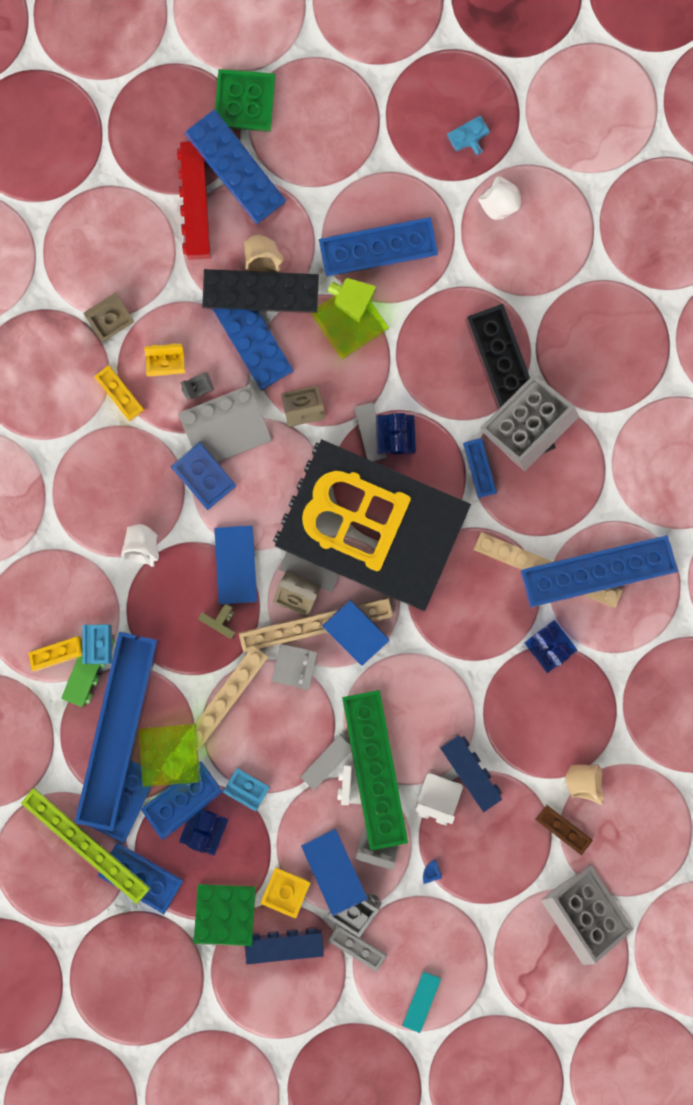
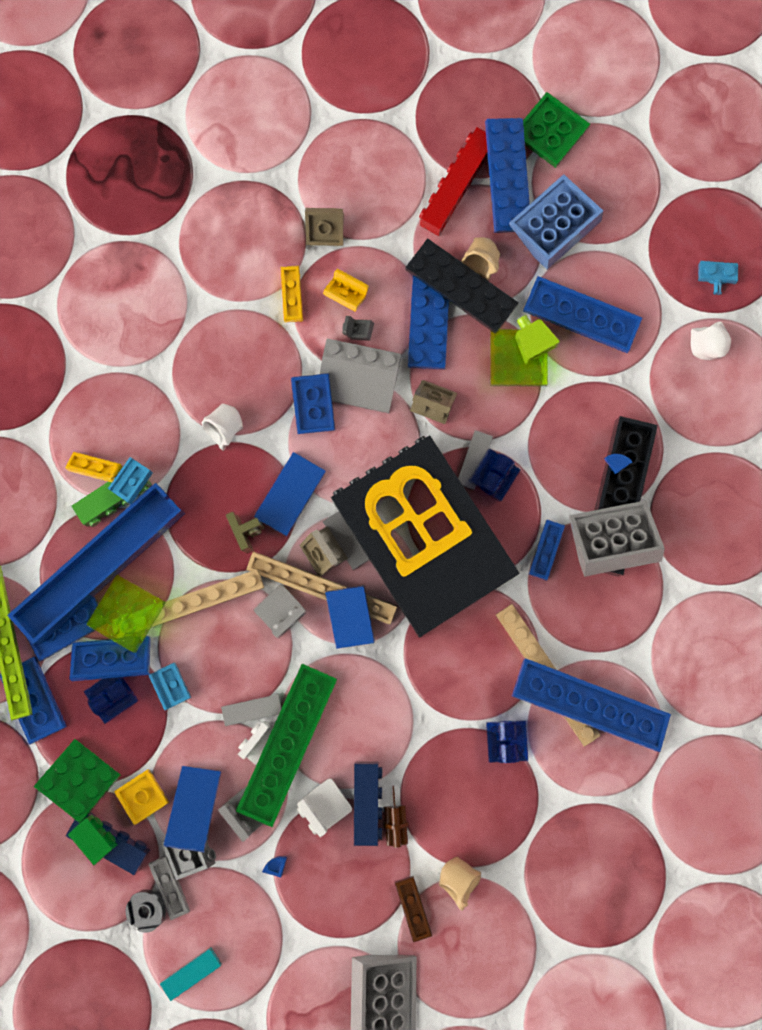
camera: 45 degrees right, 5 degrees down
none -> green brick [68,815,117,866]
none -> plate [126,889,166,933]
none -> reddish brown piece [383,785,409,848]
none -> medium blue slope [509,174,603,270]
none -> blue tile [604,454,632,474]

